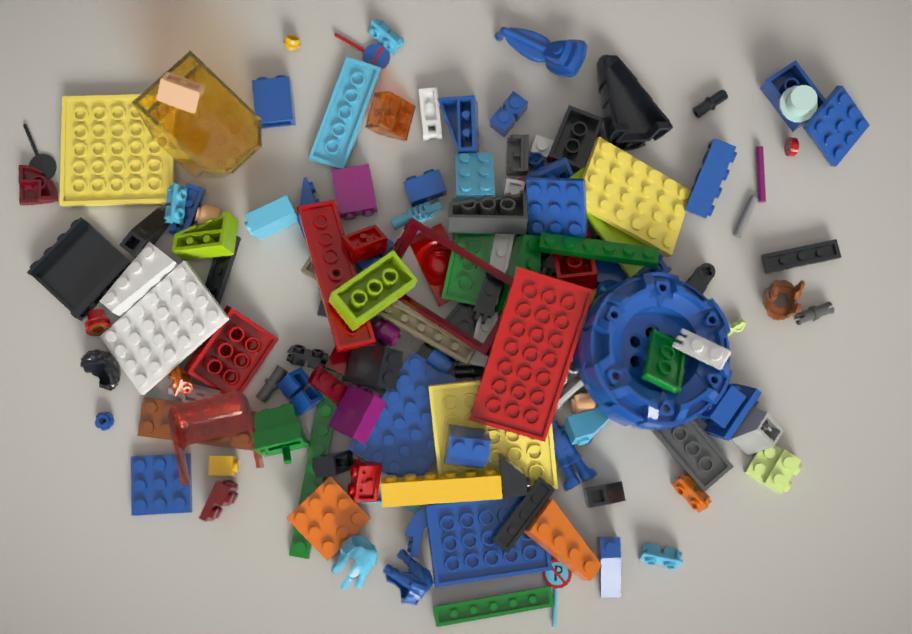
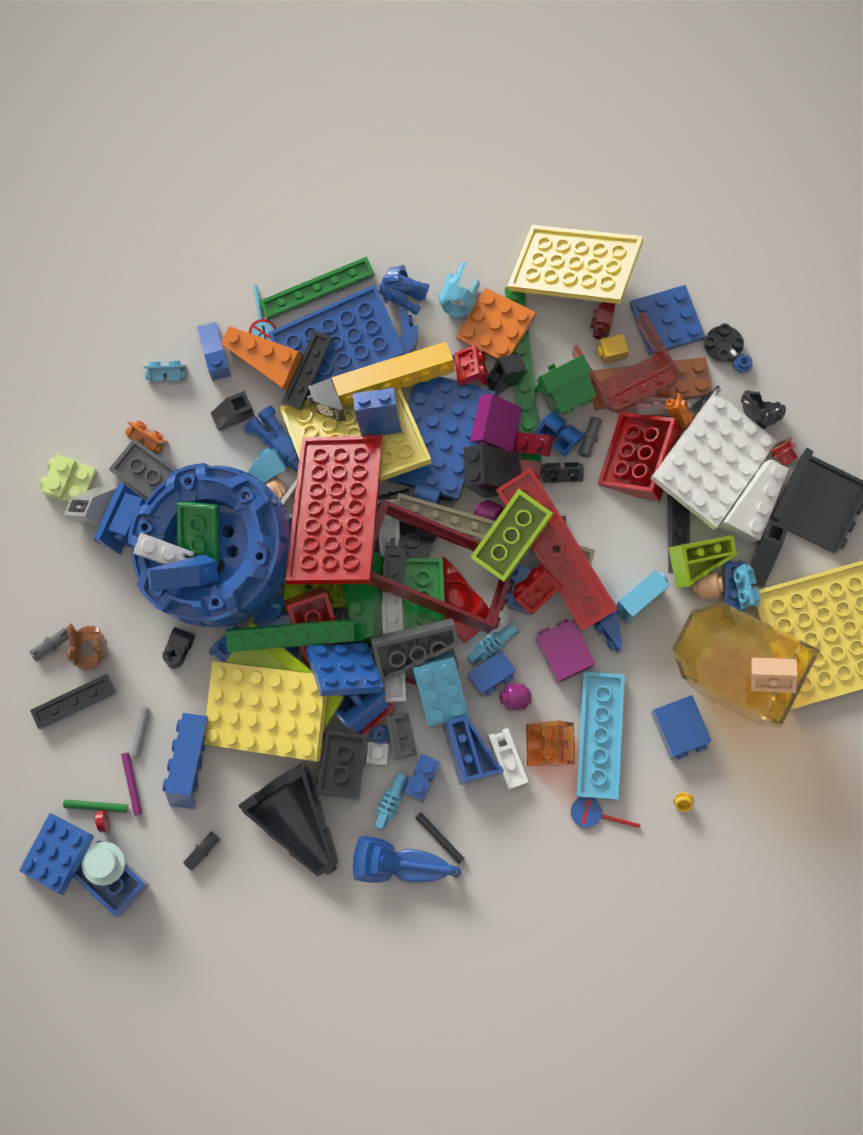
camera: 165 degrees right, 5 degrees down
medium azure hinge [368,19,405,55] -> none
yellowish green piece [727,318,746,336] -> none
none -> green bar [63,799,128,813]
none -> blue slope [147,554,218,591]
none -> medium azure hinge [374,772,409,830]
none -> black bar [415,812,465,864]
none -> magenta head [499,683,532,711]
none -> light yellow plate [508,225,644,304]
none -> black sticker [691,385,721,412]
none -> black dish [704,323,744,362]

